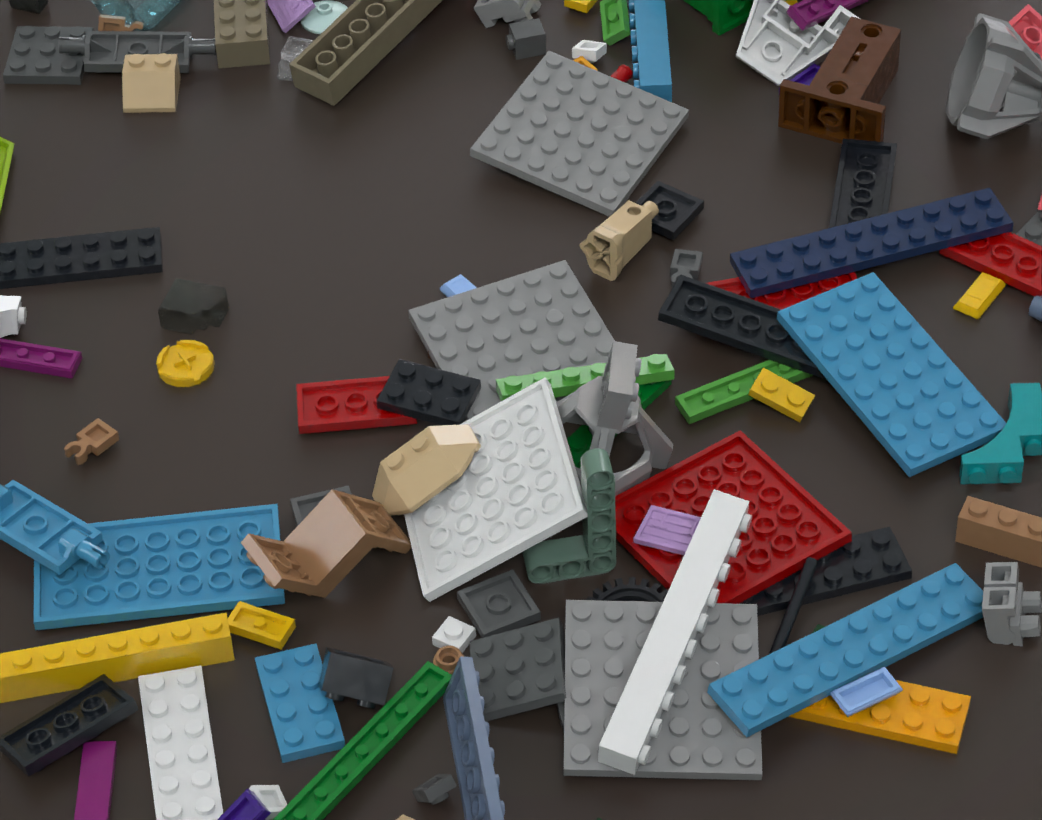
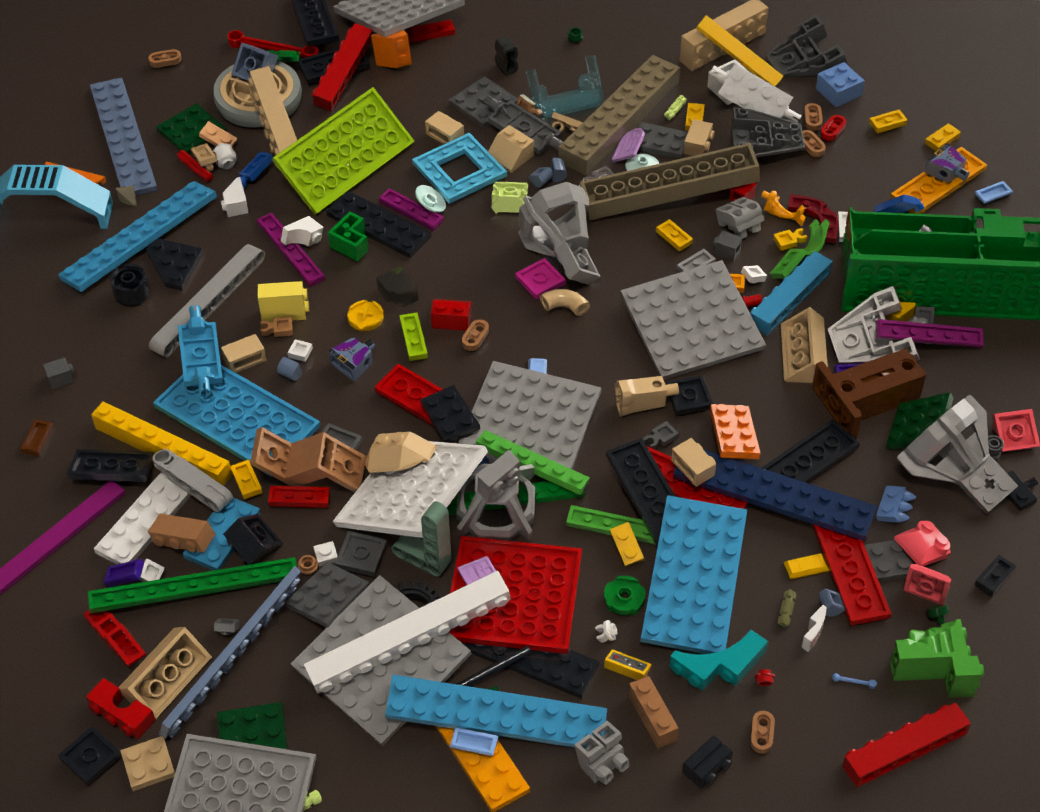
camera: 40 degrees right, 5 degrees up
none -> medium nougat brick [147,513,216,553]
none -> light grey piece [152,449,233,512]
none -> tan brick [221,334,267,373]
none -> light yellow brick [258,281,309,322]
none -> red plate [268,486,330,508]
none -> sand blue brick [277,357,302,381]
none -> white plate [288,339,313,362]
none -> green brick [328,212,369,262]
none -> sand blue torso [328,338,375,382]
none -> magenta tile [378,188,444,231]
none -> lime plate [399,312,428,361]
none -> medium azure plate [412,133,507,204]
none -> light aqua dish [415,185,446,213]
none -> tan brick [425,111,464,144]
none -> red slope [431,299,473,331]
none -> medium nougat plate [462,320,489,351]
none -> yellowish green slope [491,182,528,214]
none -> dark pink plate [515,258,566,300]
none -> light grey plate [518,182,601,285]
none -> sand blue brick [529,167,553,188]
none -> tan cylinder [540,289,590,316]
none -> sand blue brick [550,158,567,182]
none -> tan plate [552,112,583,134]
none -> white plate [595,620,618,643]
none -> green plate [604,576,646,615]
none -> yellow slope [604,649,652,680]
none -> yellow plate [656,219,693,252]
none -> tan brick [671,438,716,487]
none -> light grey plate [676,249,716,272]
none -> orange plate [710,404,761,459]
none -> olive axle [777,589,797,628]
none -> tan slope [781,307,828,383]
none -> medium blue plate [876,486,916,522]
none -> dark green plate [886,392,954,450]

